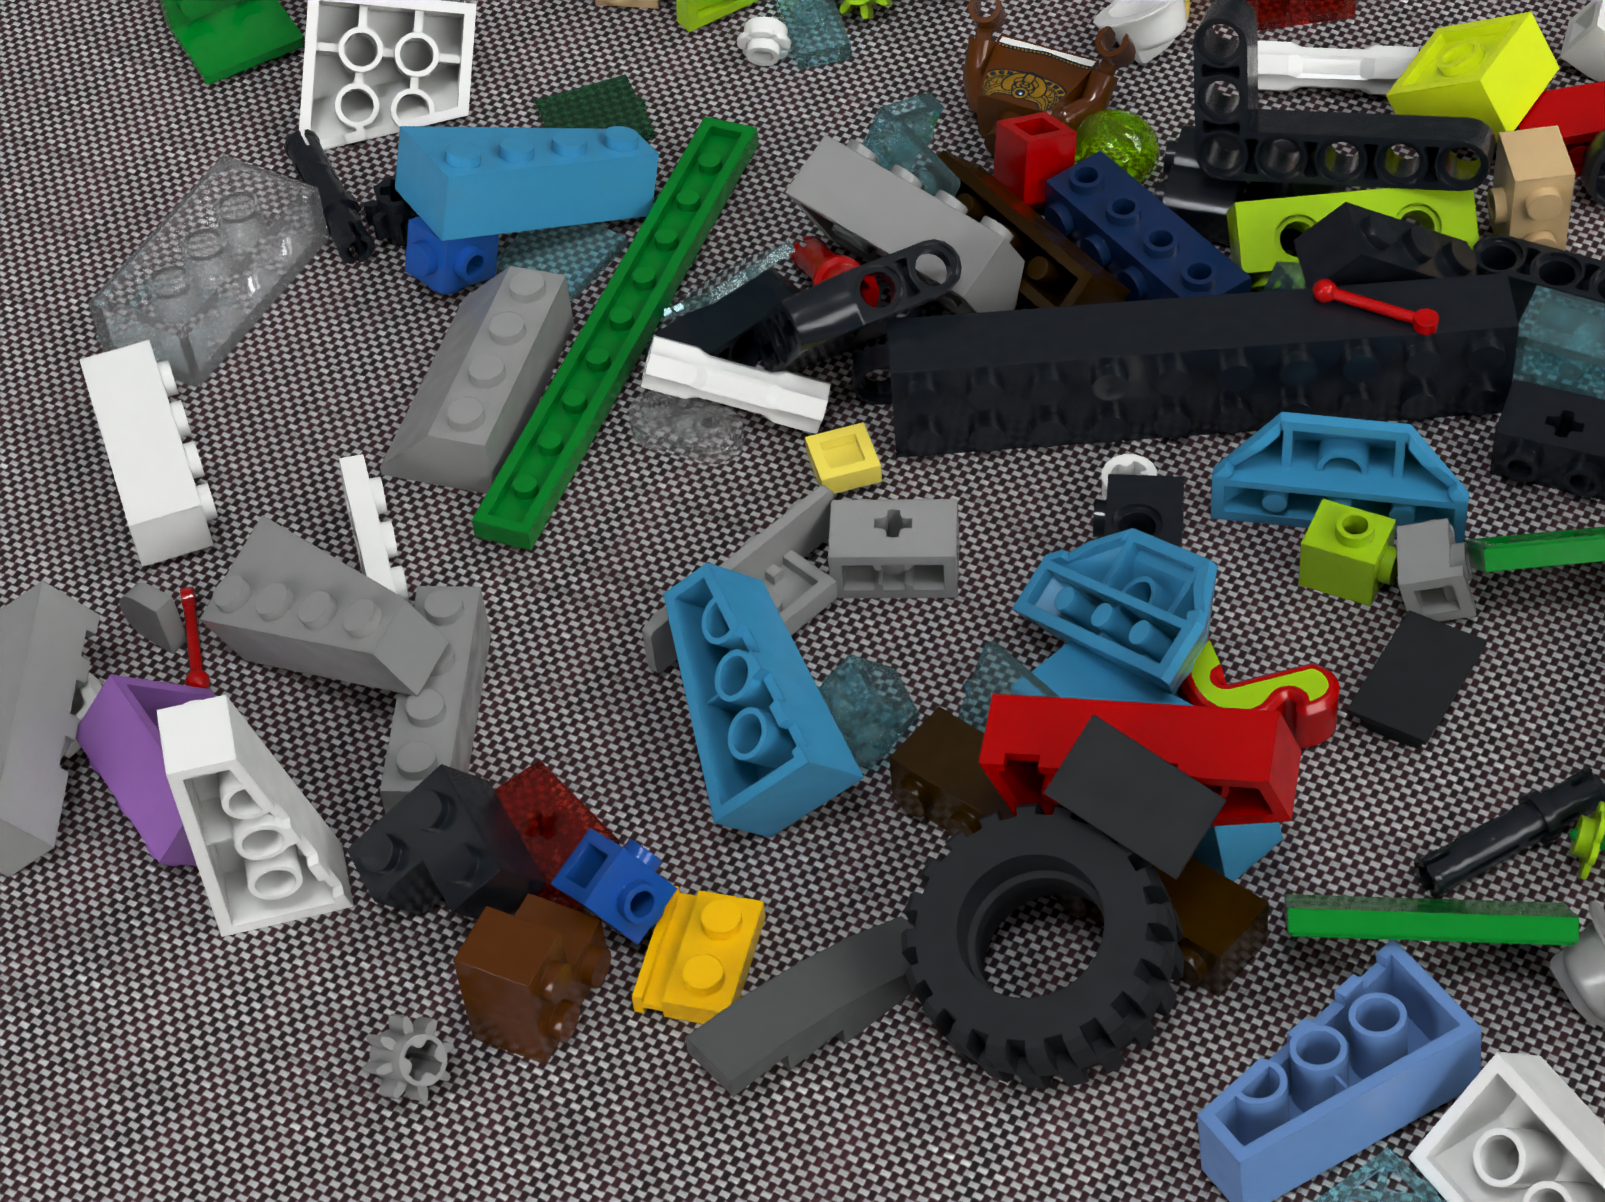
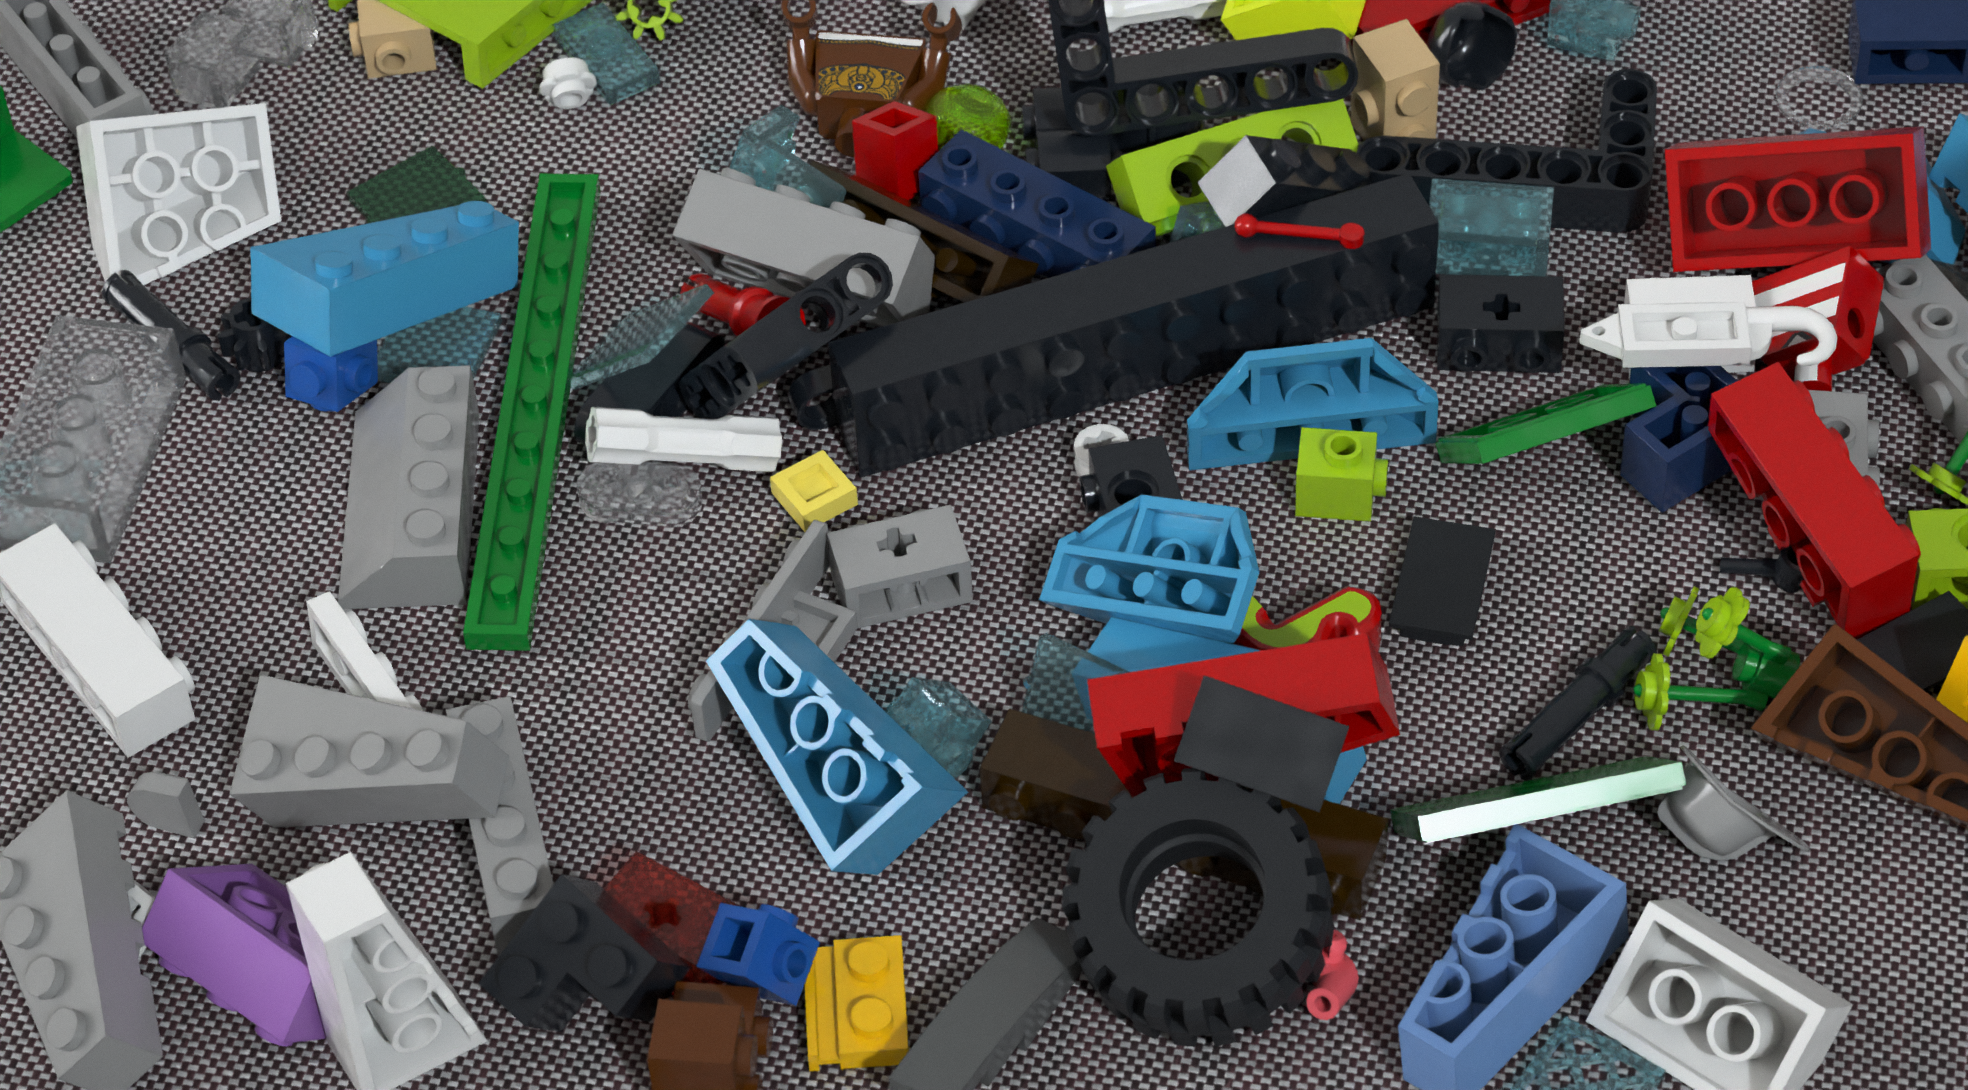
camera: 20 degrees left, 0 degrees up
red hinge [180,586,210,689] -> none
light grey brick [1397,518,1476,622] -> none
none -> coral arm [1306,930,1359,1020]

